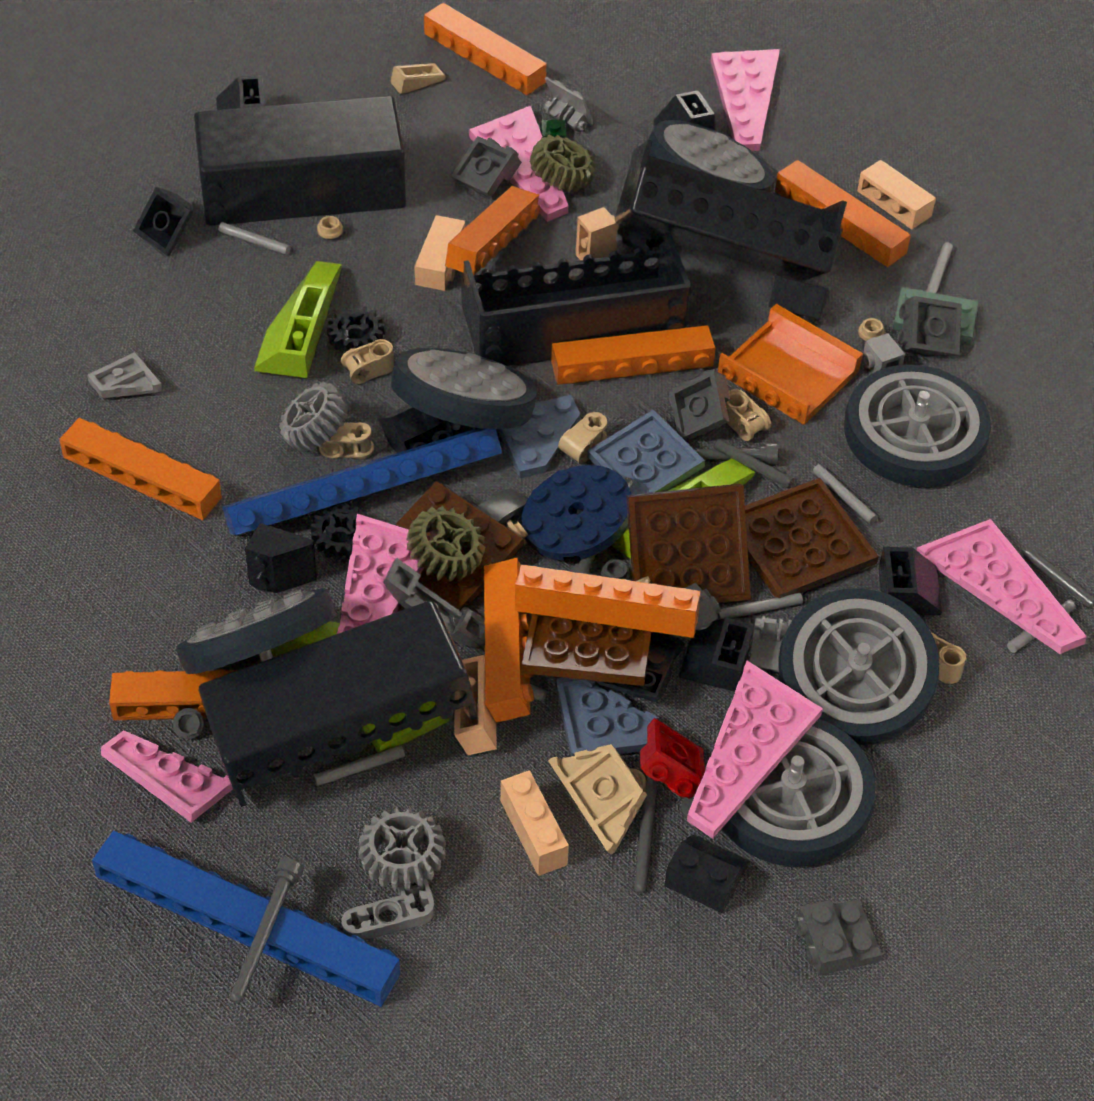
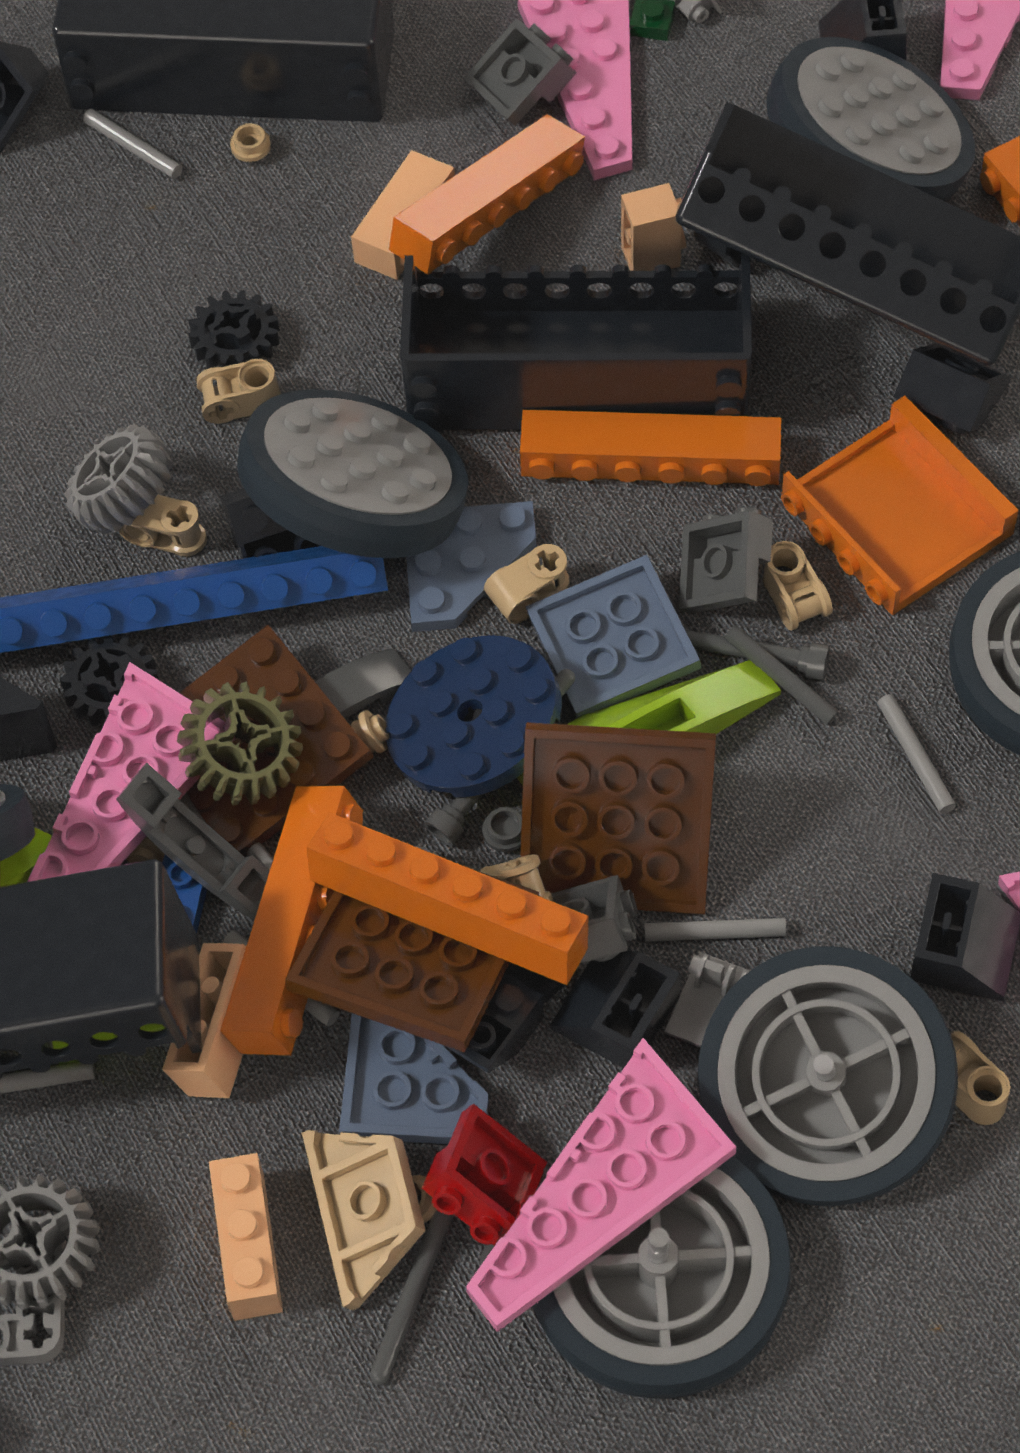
camera: 20 degrees right, 10 degrees up
lime wedge [254,261,342,378] -> none
olive gear [530,135,597,192] -> none
black slope [665,835,750,914] -> none
reddish brown plate [745,478,879,598] -> none

